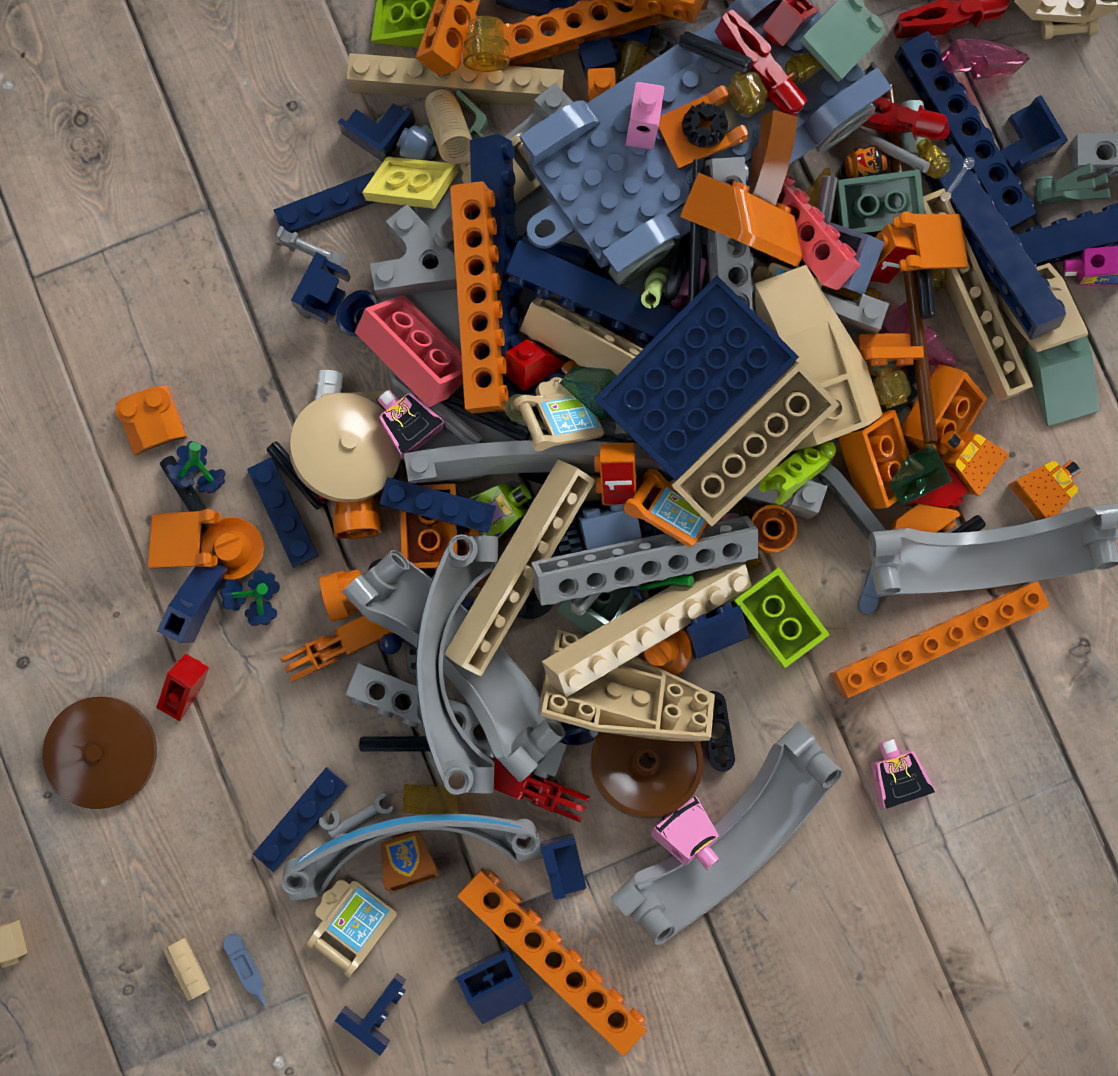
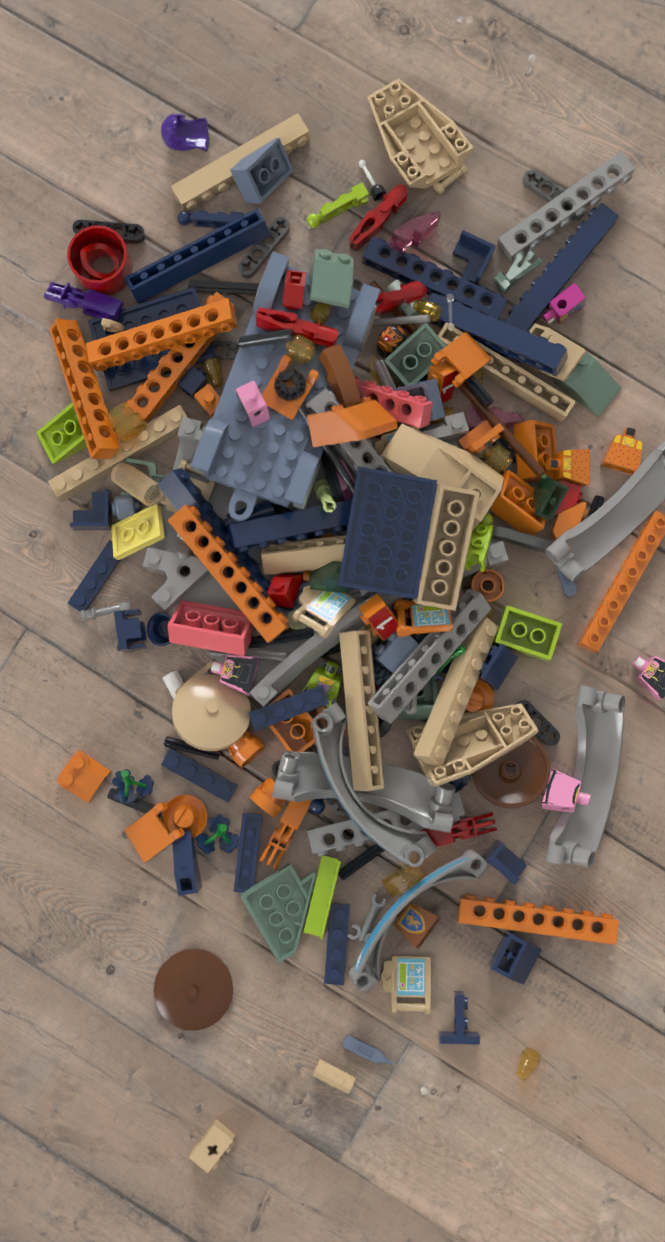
camera: 30 degrees left, 0 degrees up
red slope [156,653,209,722] -> none
none -> dark blue plate [233,812,263,893]
none -> sand green wing [239,863,316,963]
none -> lime panel [303,855,341,939]

